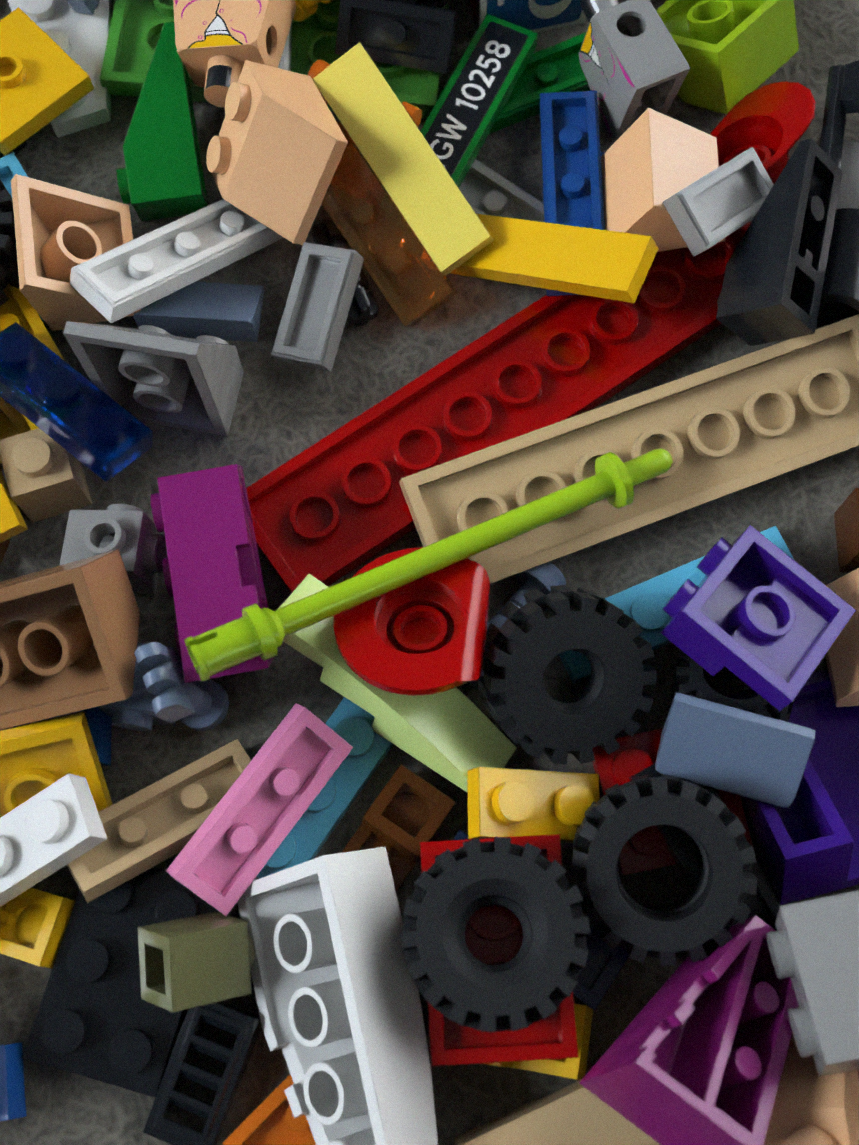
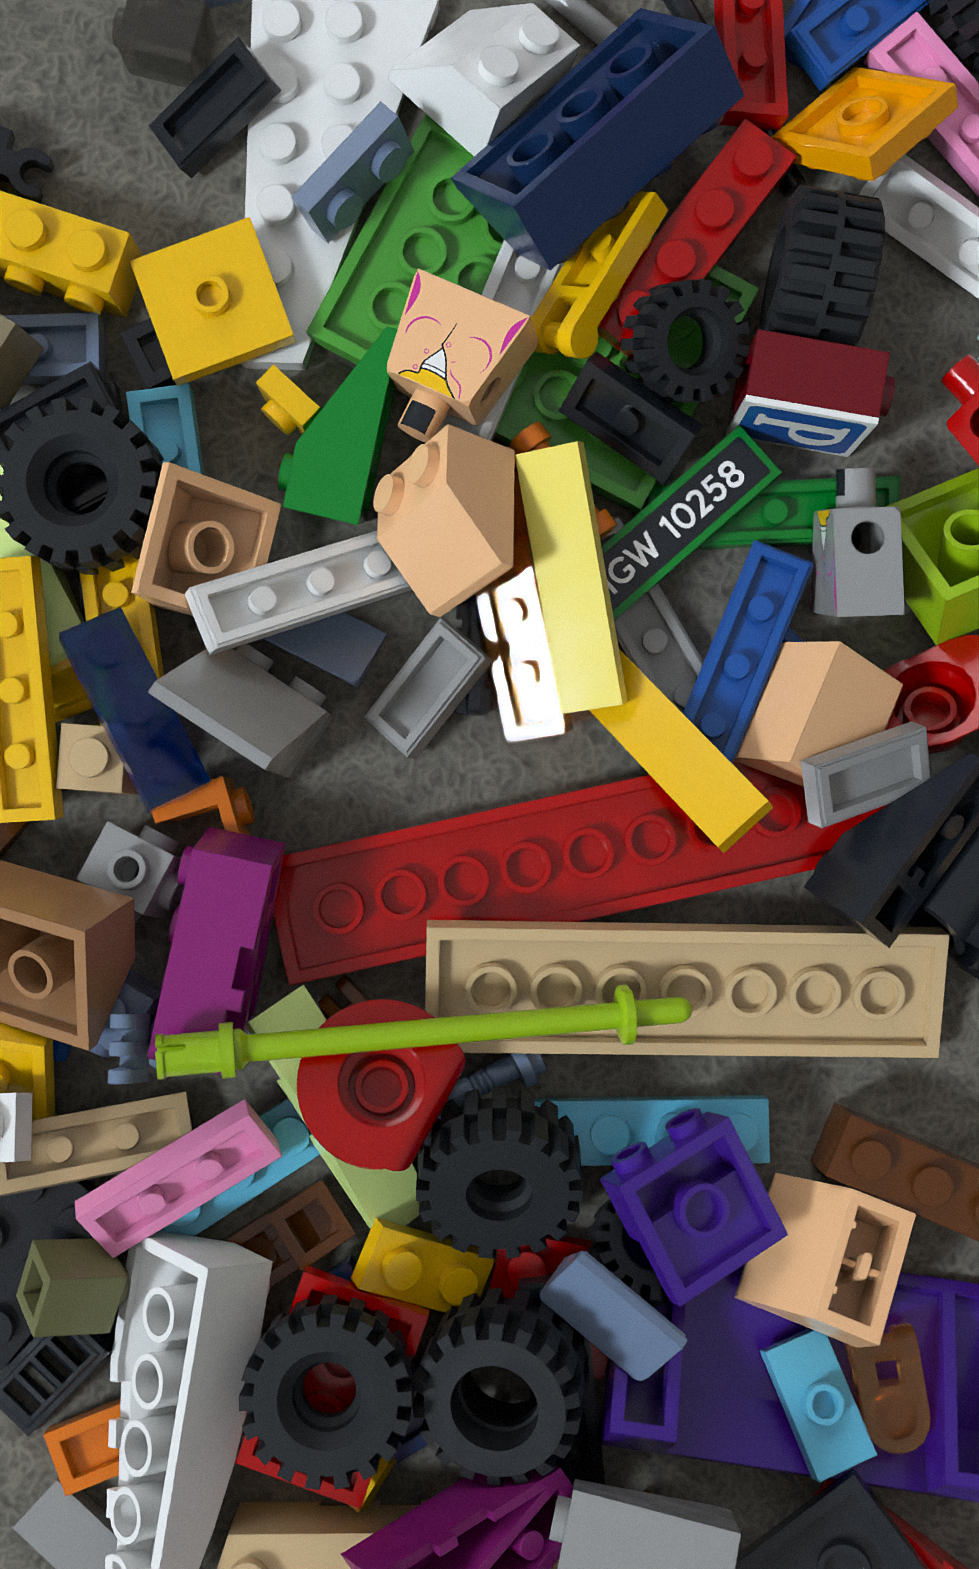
camera: 25 degrees right, 15 degrees up
none -> orange bracket [148,773,255,835]
none -> yellow plate [256,364,321,436]

